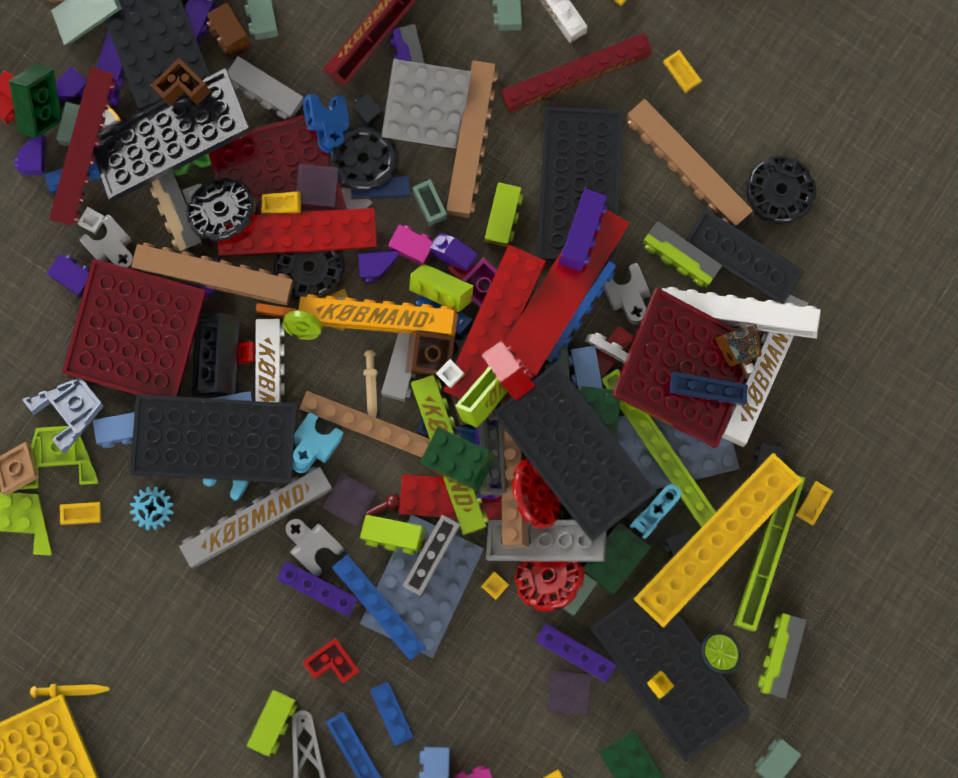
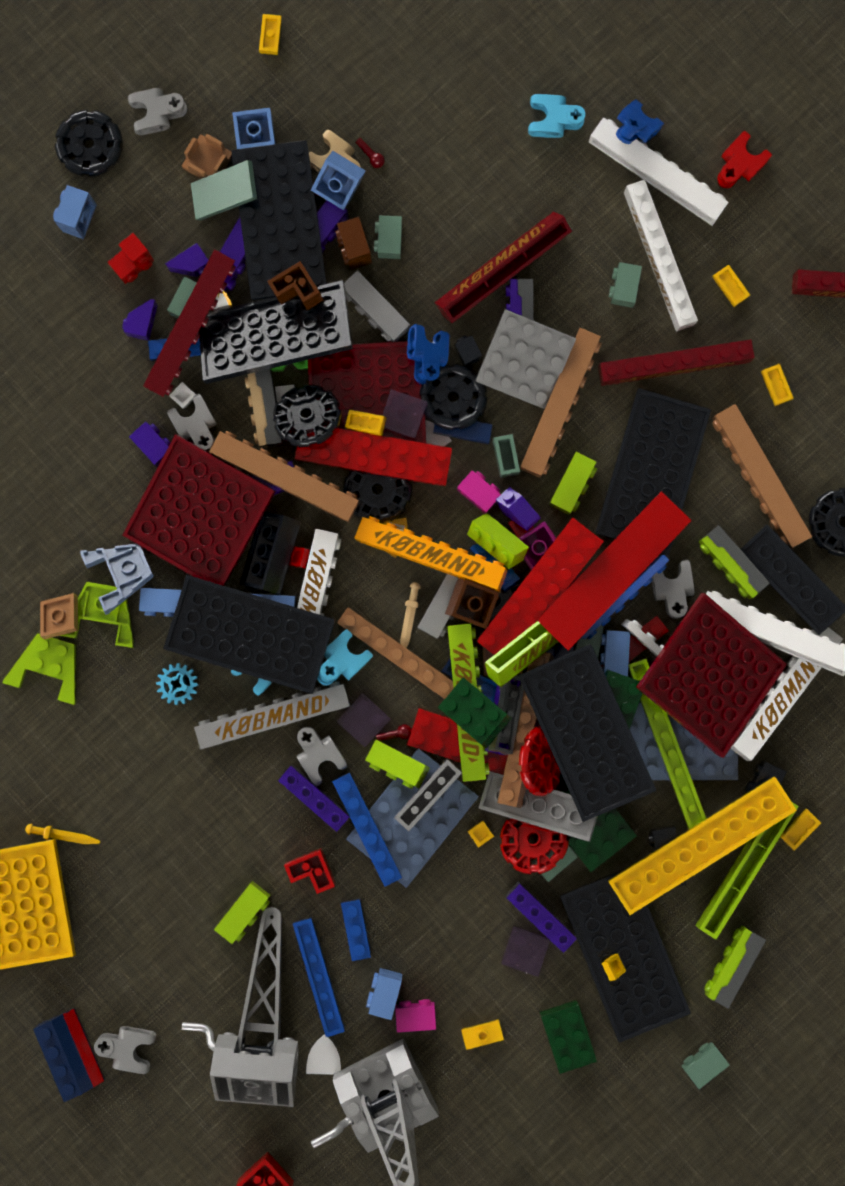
camera: 15 degrees right, 5 degrees up
dark green brick [9,64,62,138] -> none
yellow plate [60,502,102,525] -> none
orange tile [256,303,297,318] -> none
lime tile [282,311,322,340] -> none
dark purple slope [358,251,399,284] -> none
white plate [436,359,465,388] -> none
brick [482,341,535,400] -> none
dark purple brick [558,188,608,271] -> none
medium azure piece [629,484,681,540] -> none
dark blue plate [670,372,748,406] -> none
lime wheel [701,632,741,674] -> none
torso [715,324,762,375] -> none

